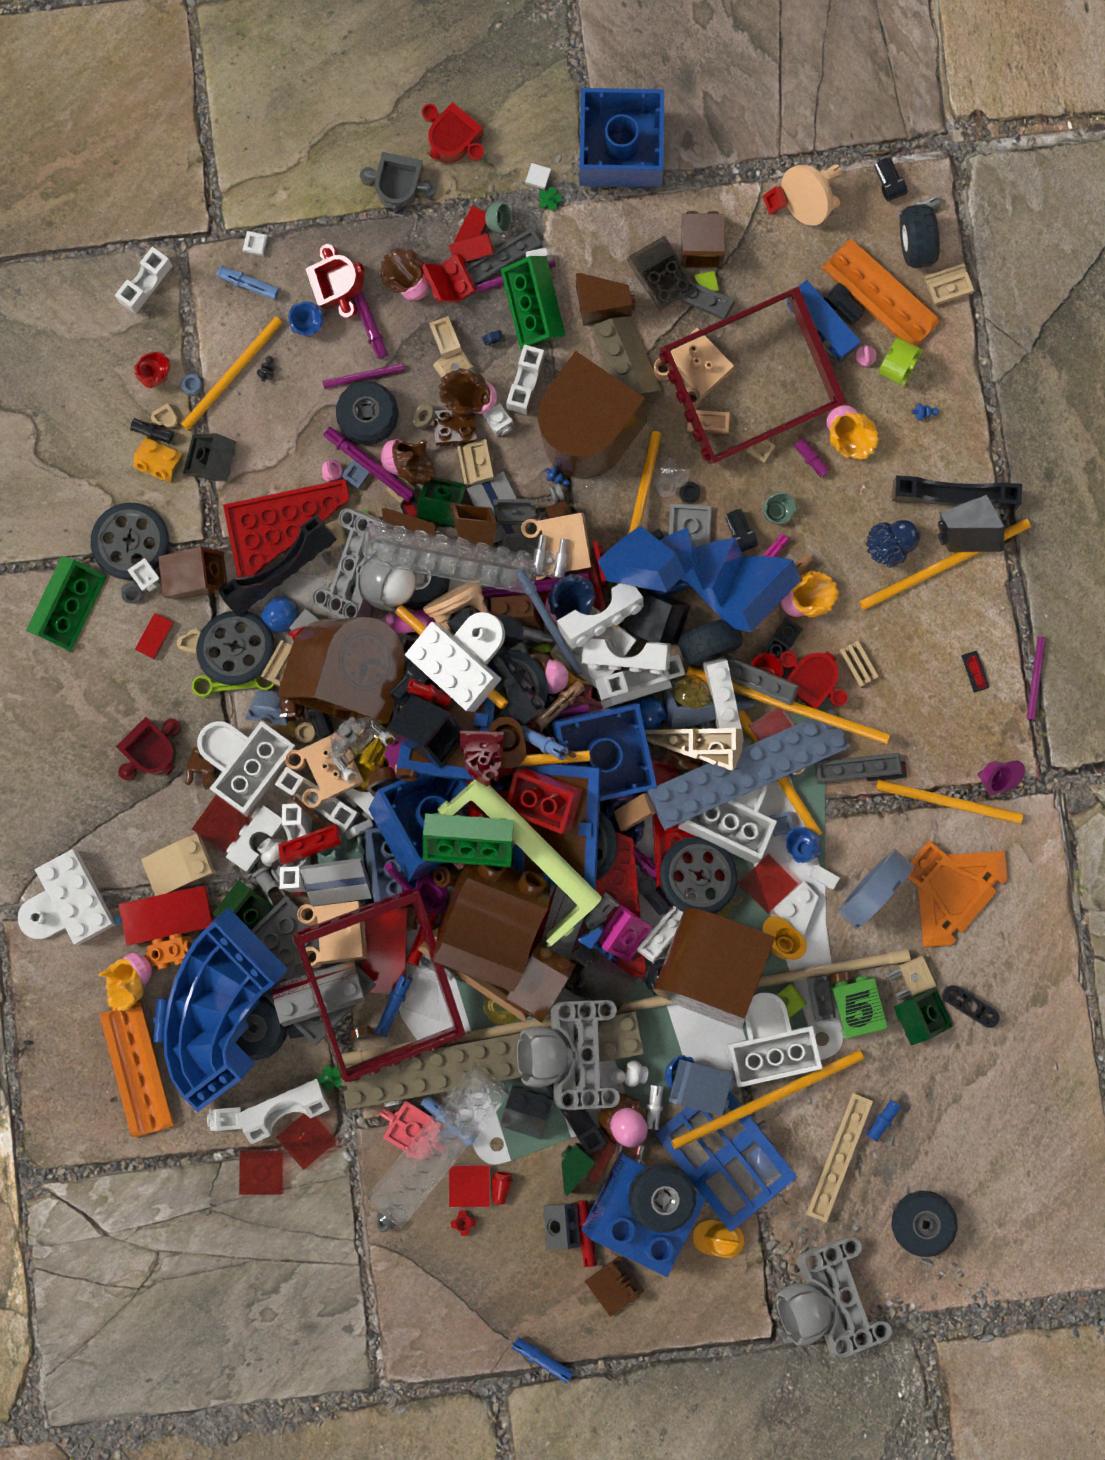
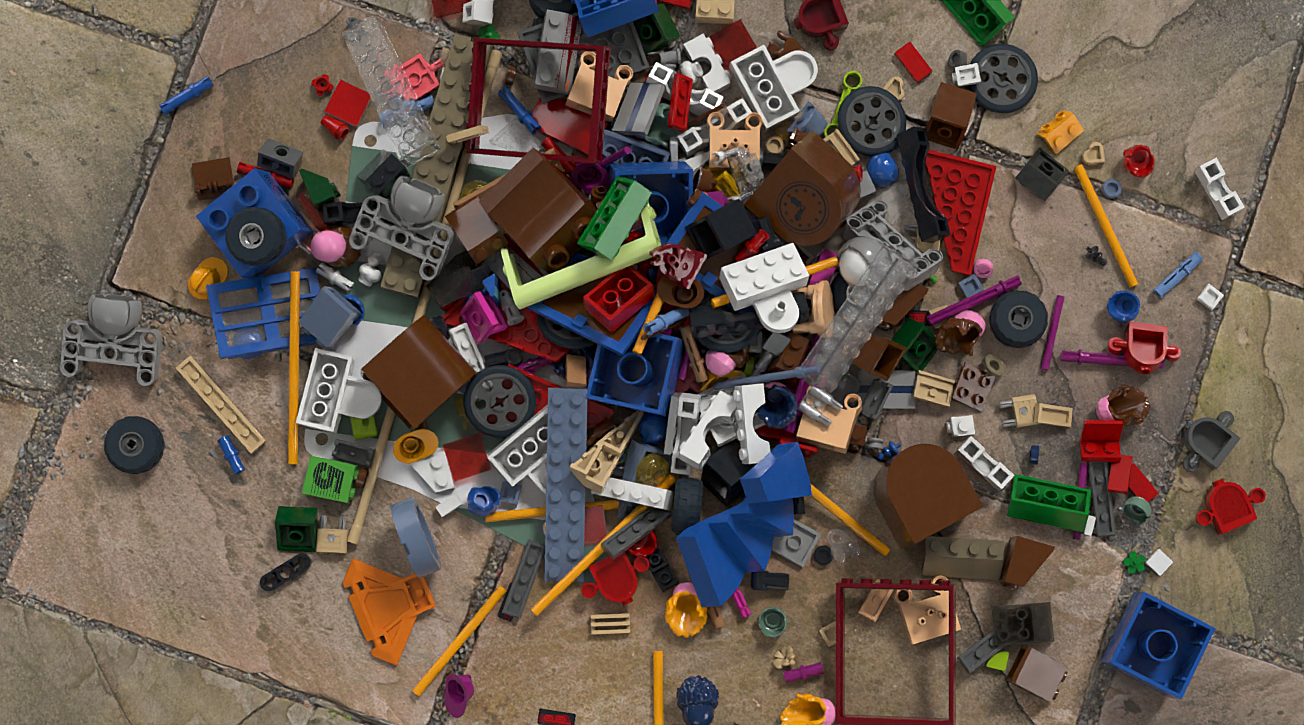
camera: 110 degrees right, 0 degrees up
black pin [130,418,174,444] -> none
reddish brown hair [439,368,497,415] -> none
none -> tan tile [446,125,489,143]
none -> tan plant [773,646,795,669]

